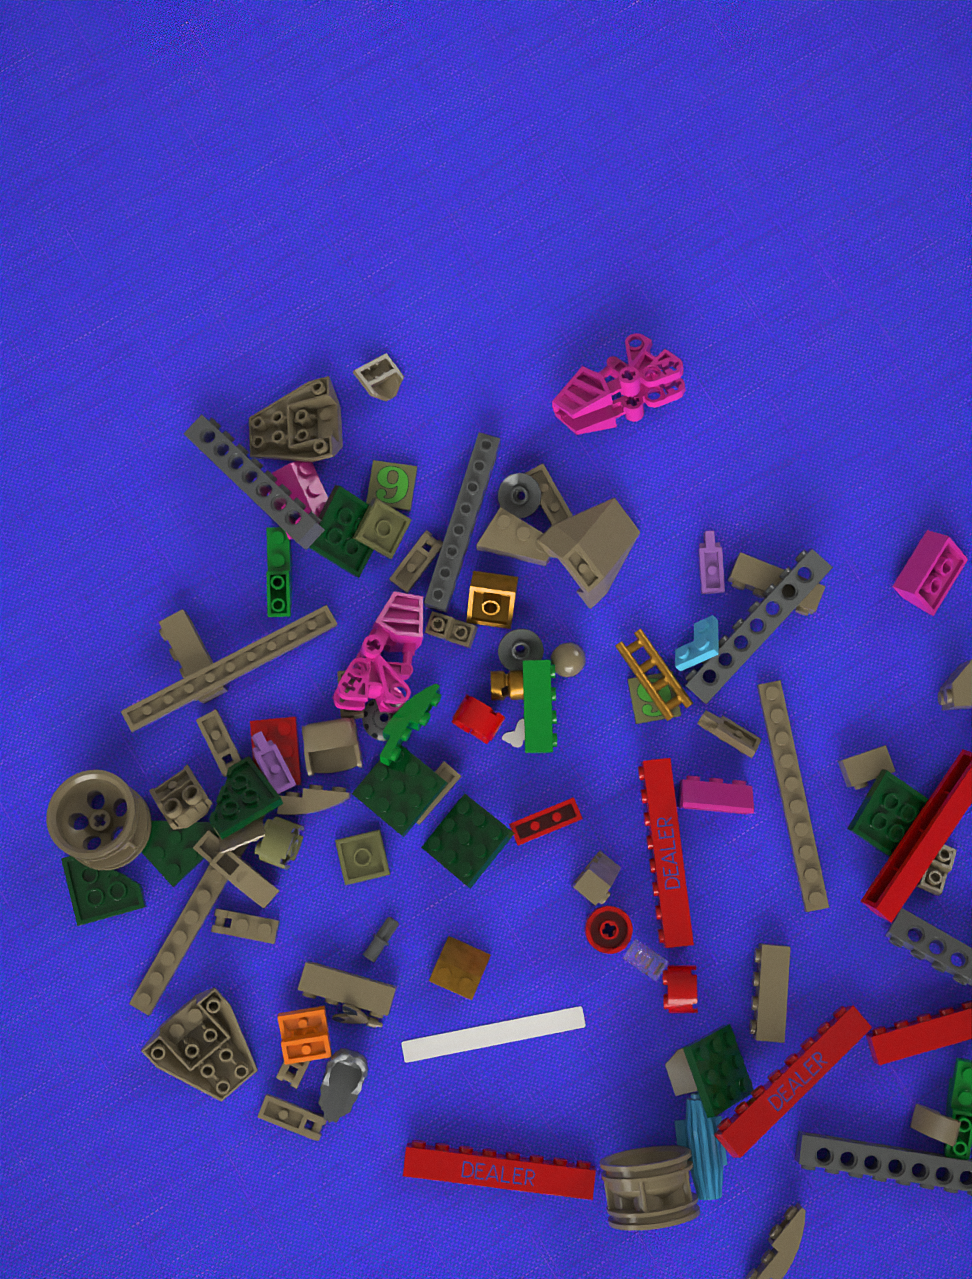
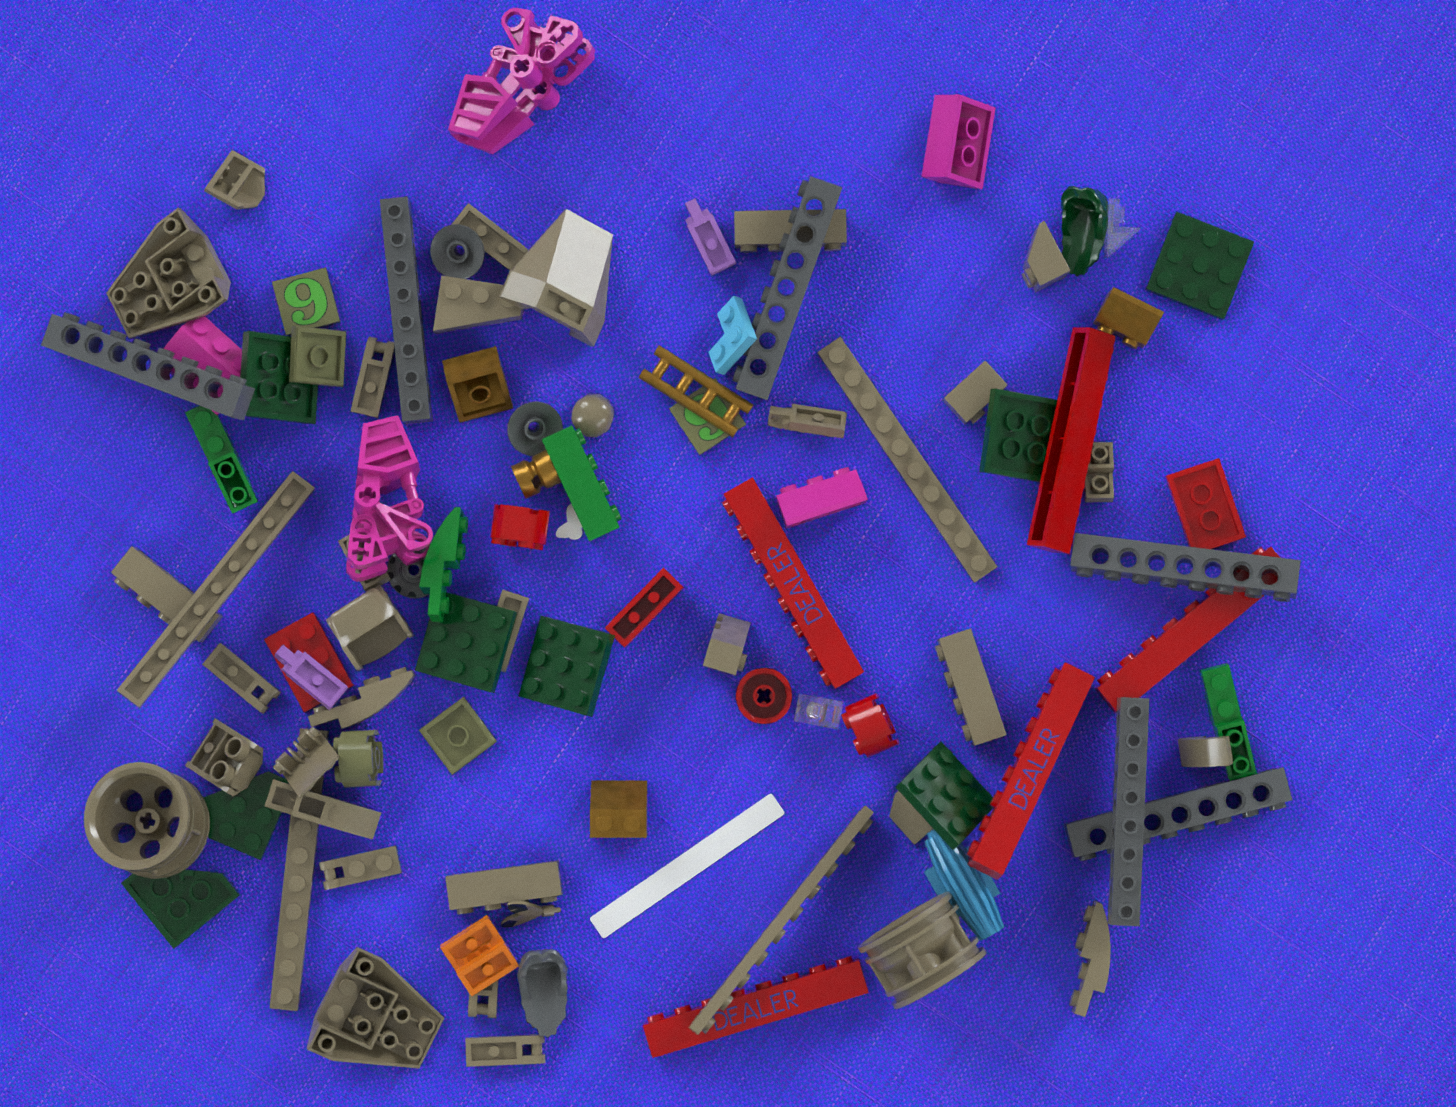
camera: 30 degrees left, 5 degrees up
dark green plate [209,756,283,840] -> none
dark grey axle [363,917,399,962] -> none
dark tan slope [425,611,478,649] -> none
none -> dark tan plate [688,806,874,1035]
none -> dark grey brick [1107,697,1149,926]

